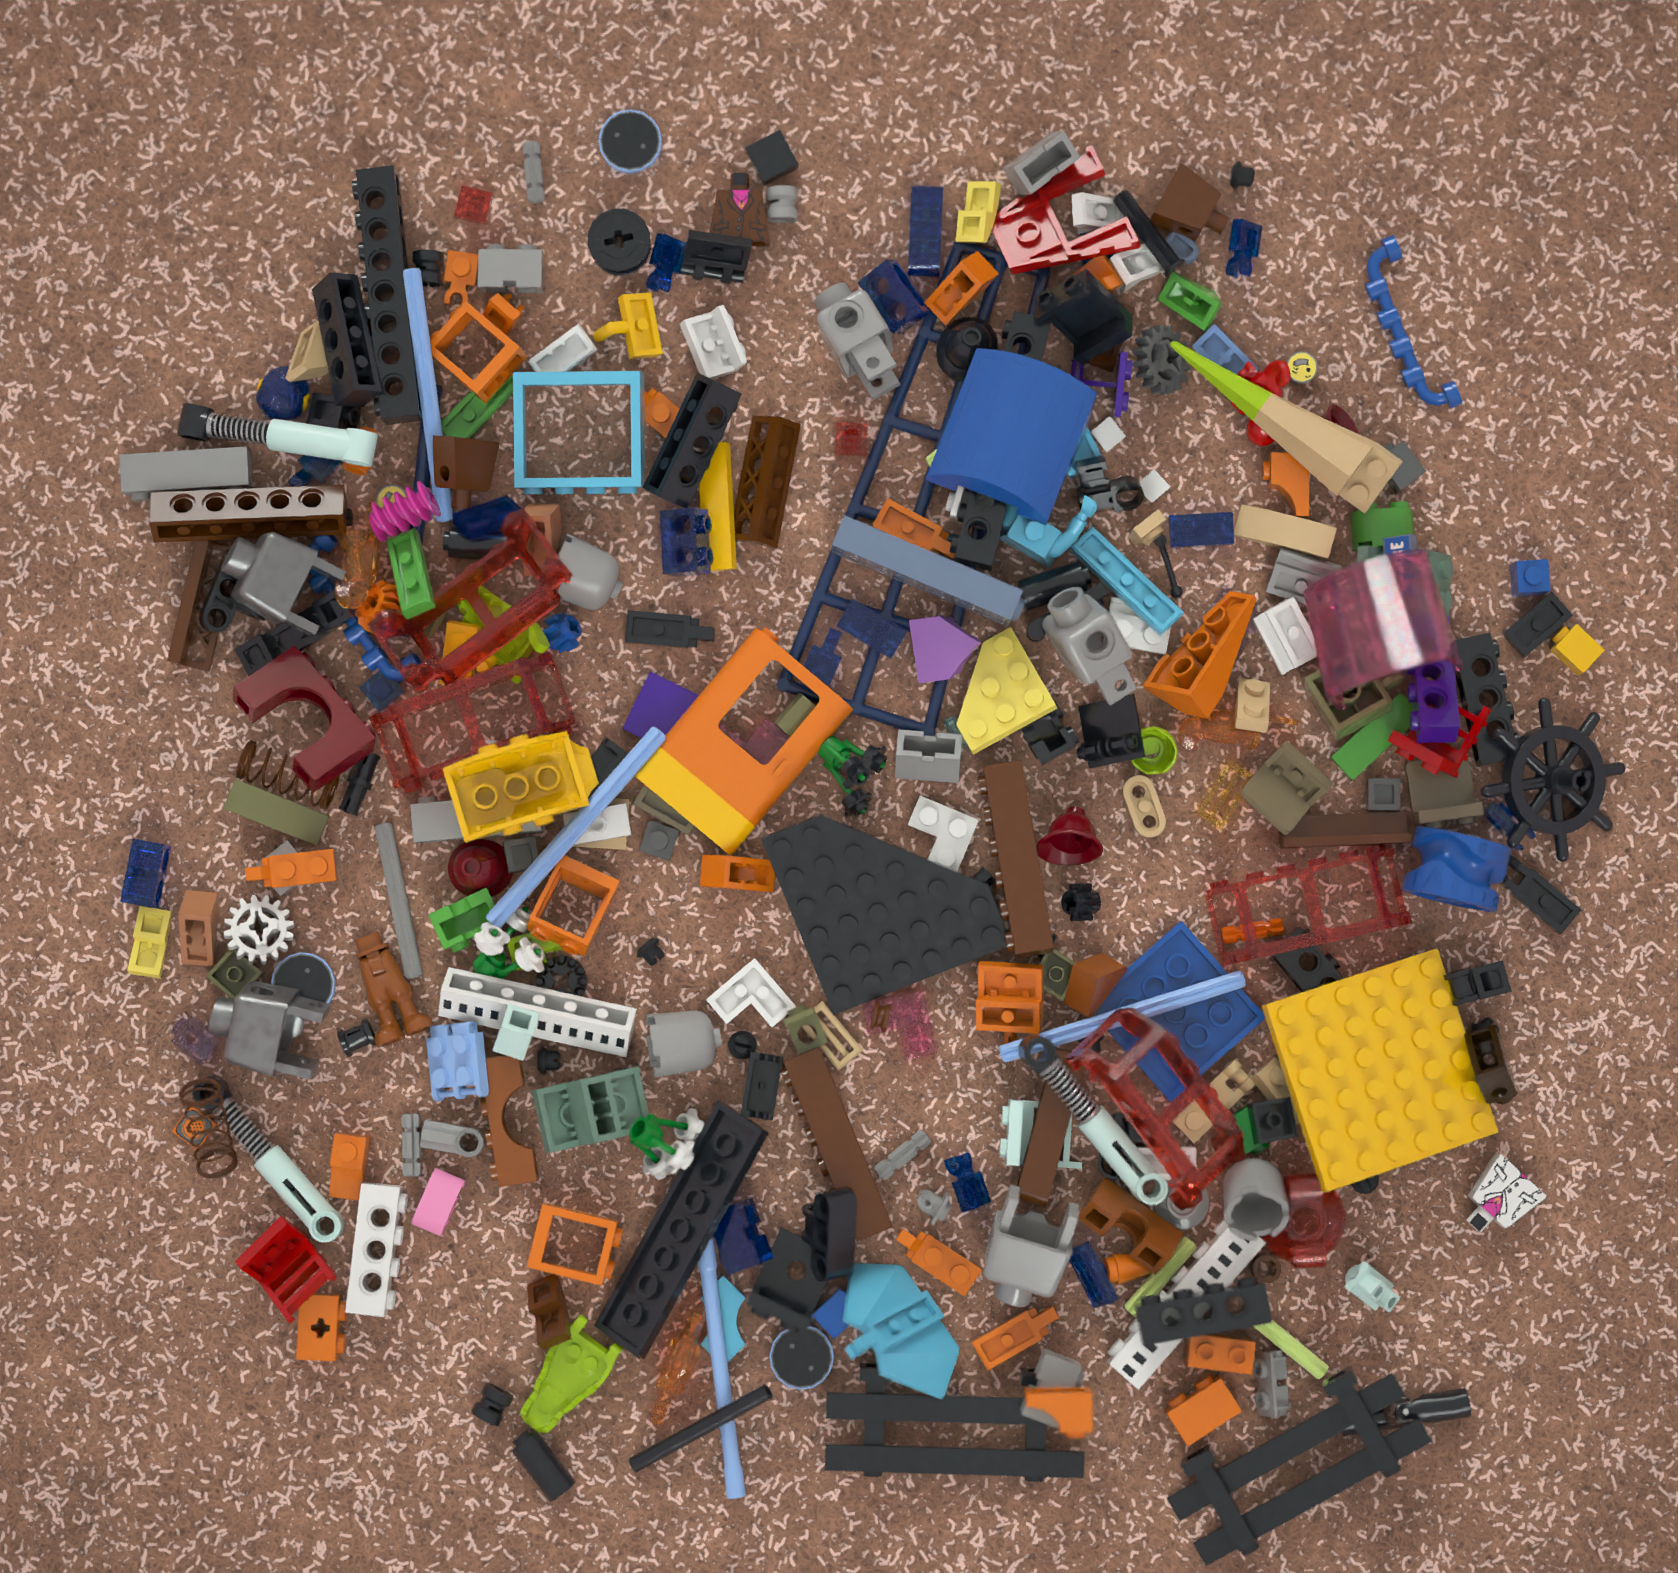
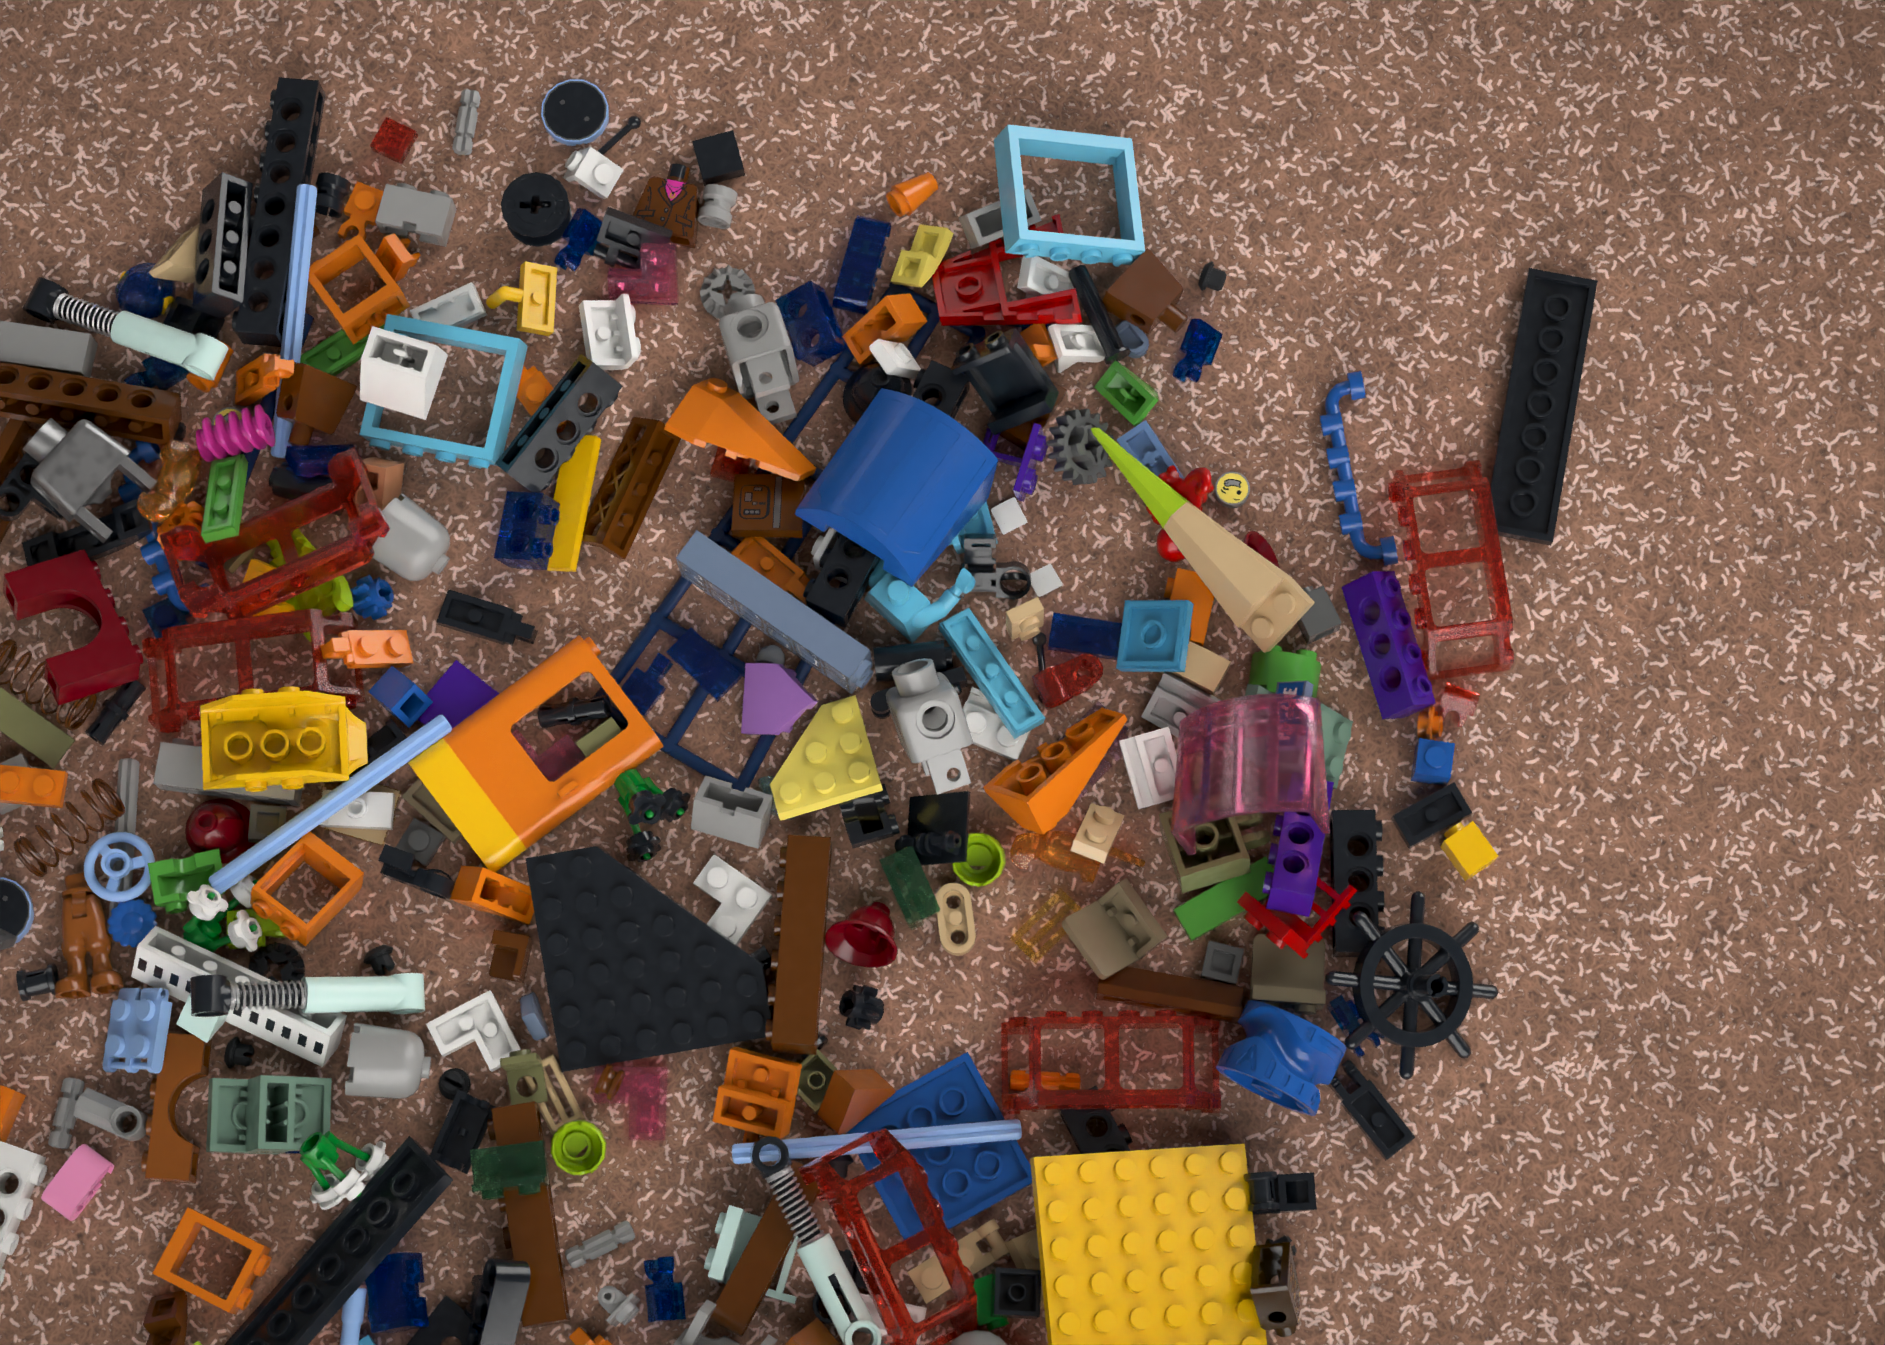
camera: 15 degrees right, 10 degrees down
none -> reddish brown piece [13,778,125,877]
none -> light blue piece [84,832,155,902]
none -> blue piece [107,899,157,948]
none -> piece [190,973,425,1017]
none -> orange hinge [235,353,294,406]
none -> orange hinge [320,630,413,668]
none -> white slope [360,326,448,420]
none -> blue brick [368,666,433,728]
none -> black piece [378,844,455,900]
none -> clear green bracket [470,1140,549,1200]
none -> reddish brown panel [489,929,533,983]
none -> sand blue tile [520,992,549,1041]
none -> black pin [537,695,612,728]
none -> lime hair [551,1120,606,1176]
none -> white bracket [563,147,623,199]
none -> black hinge [598,116,641,155]
none -> clear pink plate [607,243,679,305]
none -> orange wedge [664,378,816,481]
none -> light grey gear [700,265,755,319]
none -> reddish brown tile [731,474,805,538]
none -> light grey hinge [755,645,785,665]
none -> white plate [869,339,921,379]
none -> clear green bracket [879,846,940,930]
none -> orange cone [886,172,939,217]
none -> medium azure window [994,124,1145,267]
none -> clear red piece [1031,653,1103,710]
none -> dark azure tile [1116,600,1194,672]
none -> dark purple brick [1342,571,1436,720]
none -> clear red windscreen [1388,460,1514,680]
none -> orange plate [1417,706,1443,741]
none -> clear red tile [1439,682,1480,727]
none -> black plate [1482,268,1598,546]

